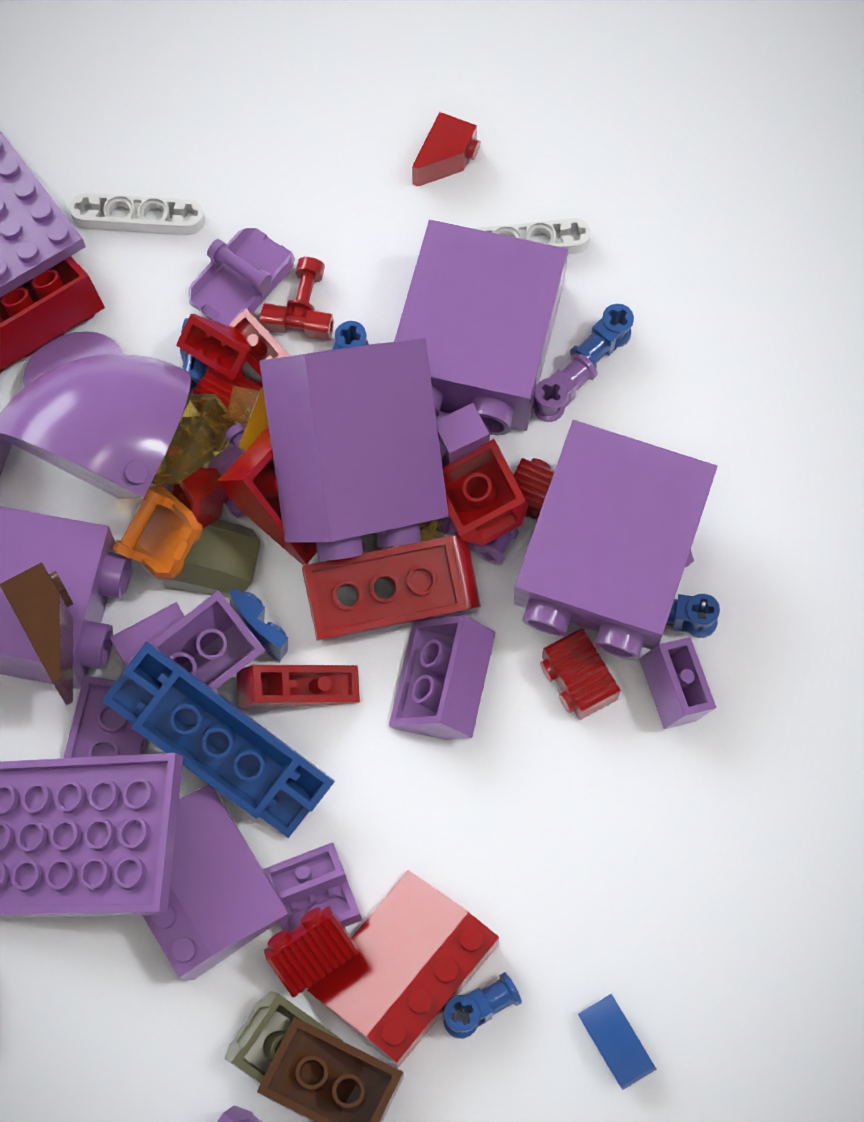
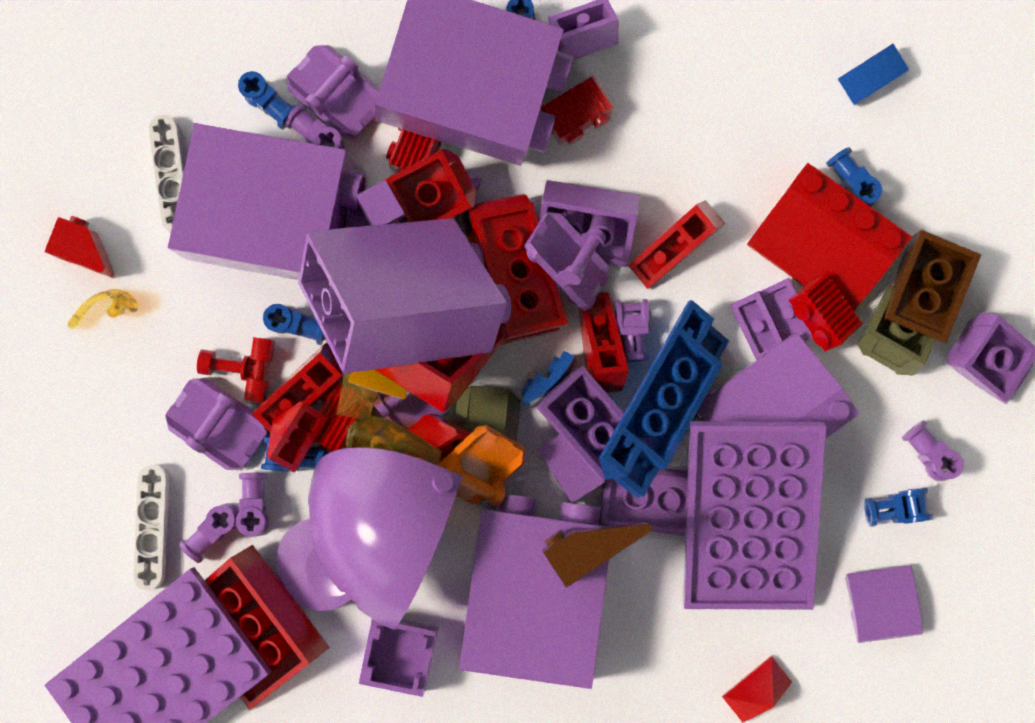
camera: 90 degrees left, 15 degrees up
none -> clear yellow piece [67,289,139,330]
none -> medium lavender connector [179,503,239,563]
none -> medium lavender connector [236,473,269,537]
none -> medium lavender shield [286,45,380,139]
none -> medium lavender shield [525,212,609,311]
none -> medium lavender connector [615,299,650,362]
none -> red slope [628,200,726,289]
none -> blue connector [864,487,933,527]
none -> medium lavender connector [901,420,964,481]

